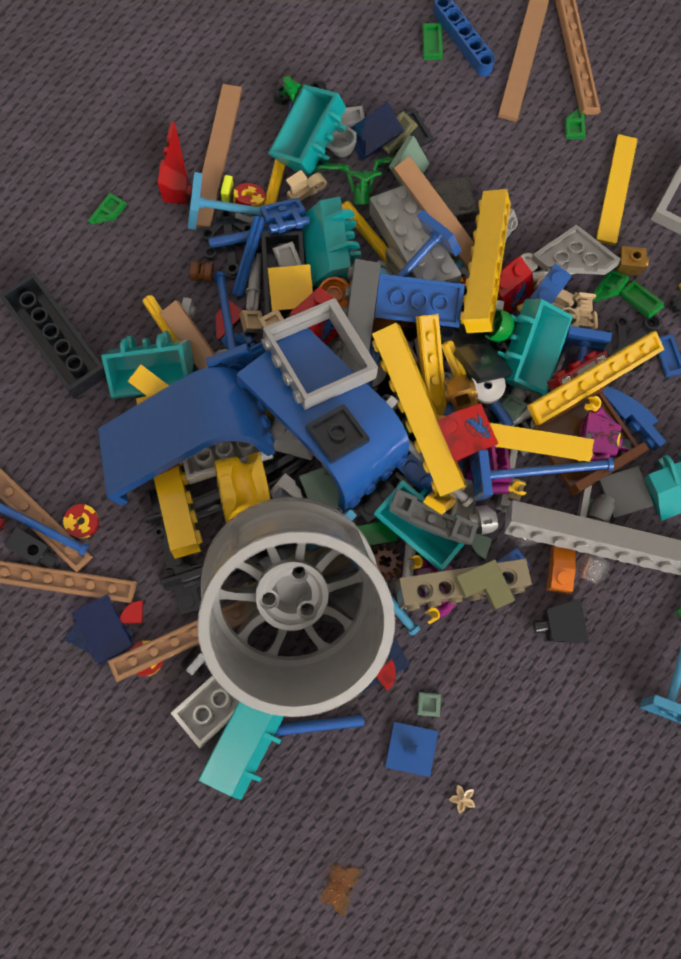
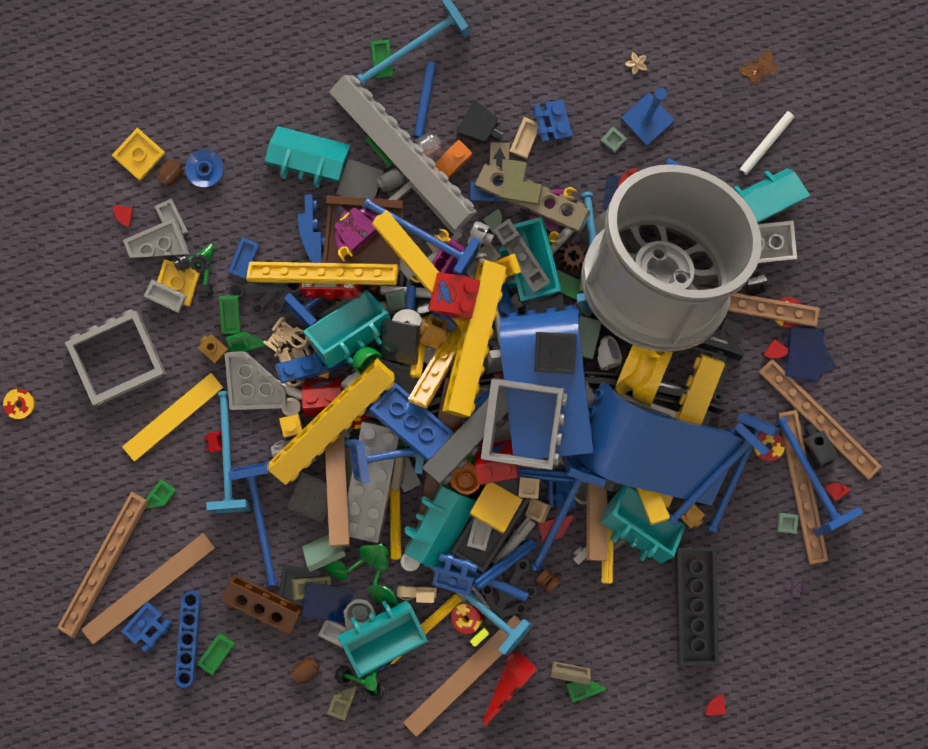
camera: 140 degrees left, 10 degrees up
none -> blue plate [121,602,172,653]
none -> red tile [204,431,222,452]
none -> dark azure tile [206,391,251,514]
none -> reddish brown brick [220,574,303,634]
none -> blue tile [228,462,278,586]
none -> yellow brick [279,414,303,438]
none -> reddish brown brick [290,657,320,685]
none -> olive tile [327,686,358,721]
none -> blue piece [414,62,436,138]
none -> dark tan tile [490,142,510,181]
none -> tan tile [509,117,539,159]
none -> blue plate [533,99,572,143]
none -> dark tan tile [551,662,591,685]
none -> blue tile [667,423,770,527]
none -> pearl gold brick [674,499,705,528]
none -> blue tile [707,413,781,533]
none -> white piece [739,111,795,175]
none -> sand green tile [777,513,799,534]

